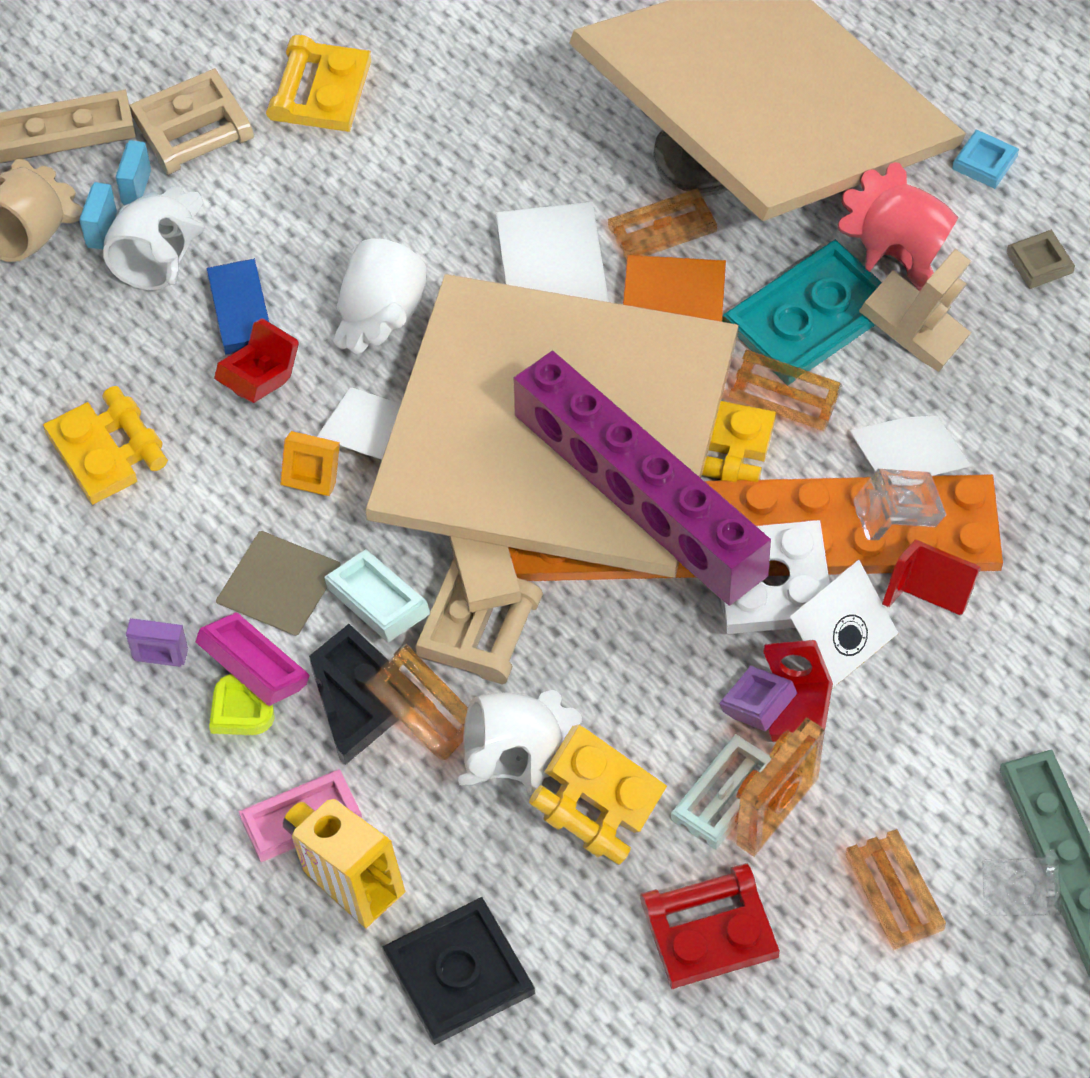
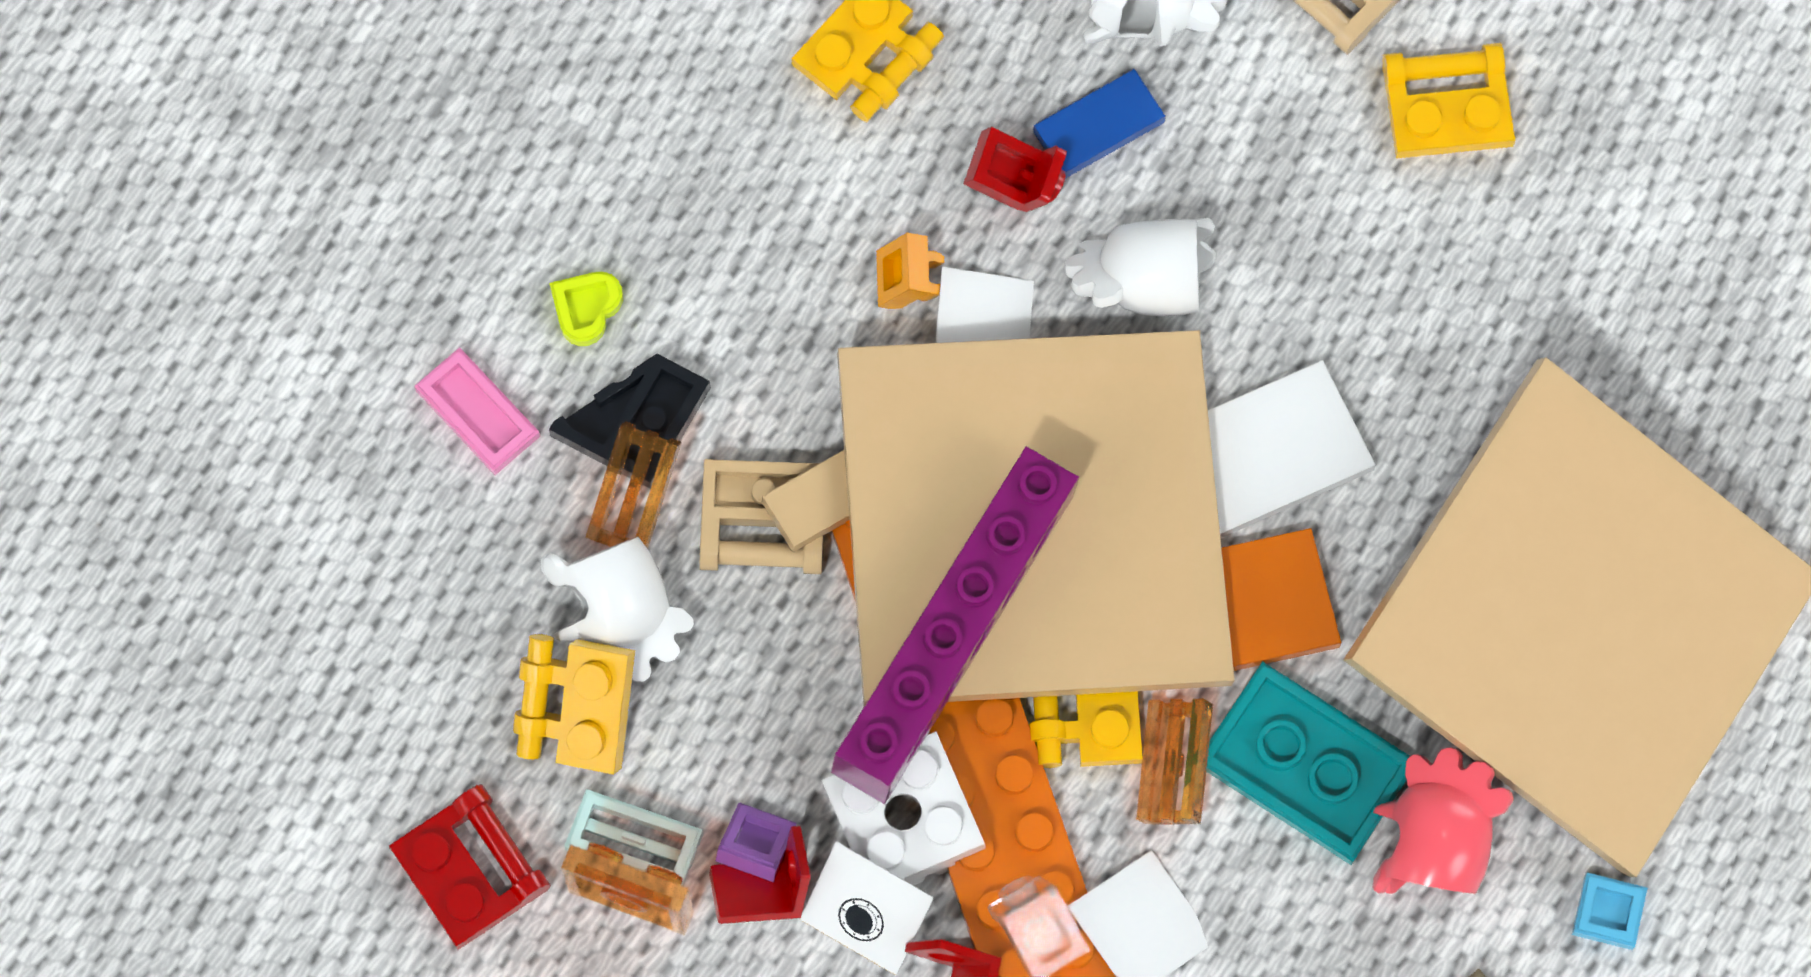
camera: 70 degrees right, 15 degrees up
medium lavender tile [126,618,188,667] -> none
dark pink tile [195,612,310,706] -> none
dark tan sticker [216,531,341,636] -> none
yellow torso [283,799,406,929] -> none
light aqua tile [324,549,430,643] -> none
black tile [382,897,536,1045] -> none
clear orange tile [608,189,717,261] -> none
tan bracket [859,248,971,372] -> none

